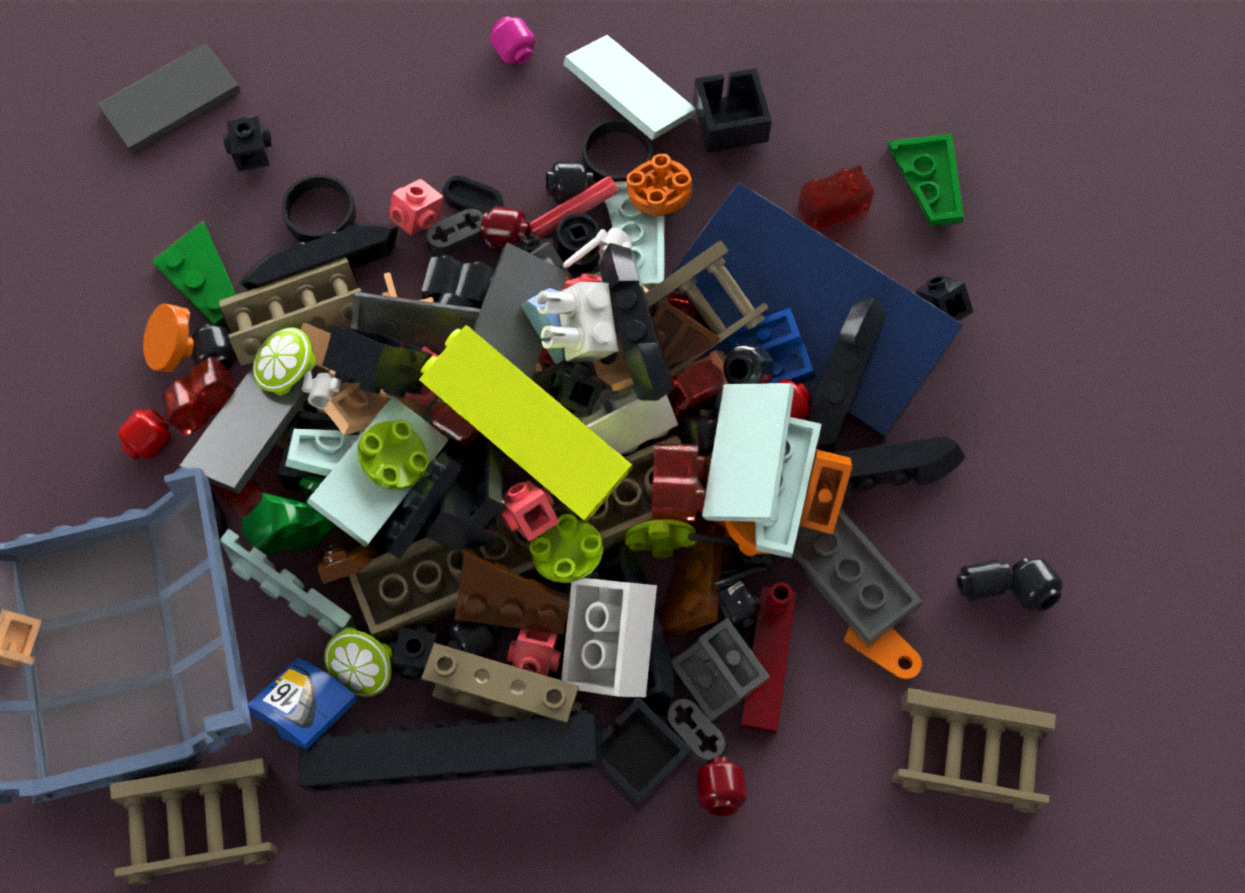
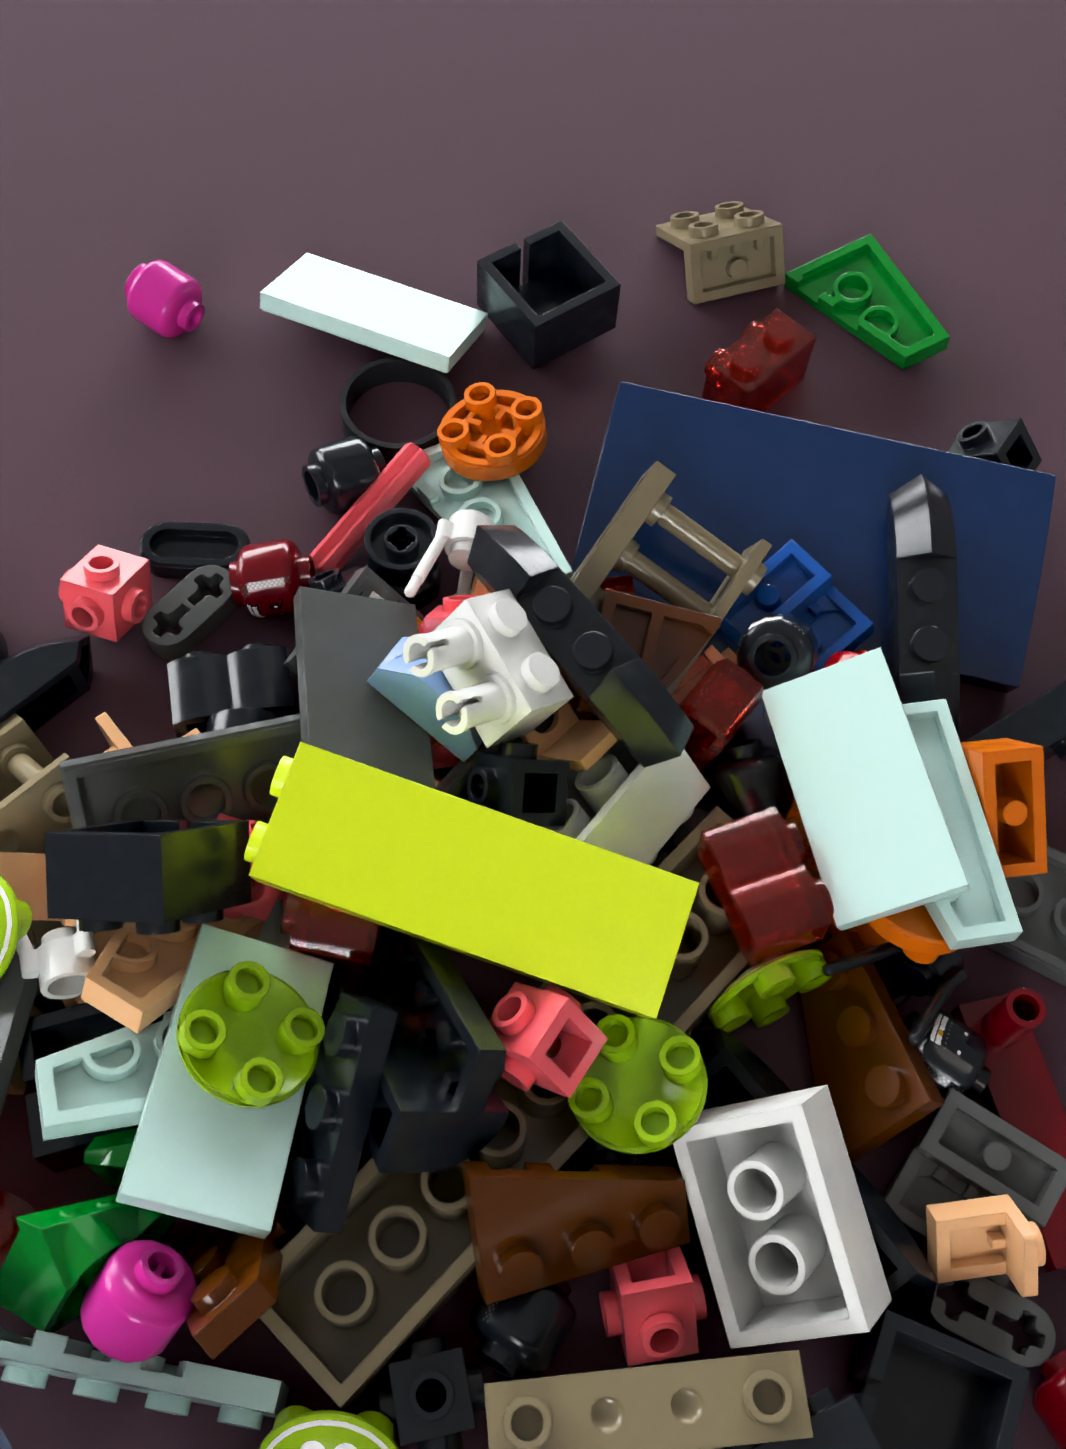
camera: 25 degrees left, 5 degrees down
none -> dark pink head [80,1240,197,1363]
none -> dark tan bracket [656,201,785,304]
none -> light nougat bracket [926,1194,1046,1298]

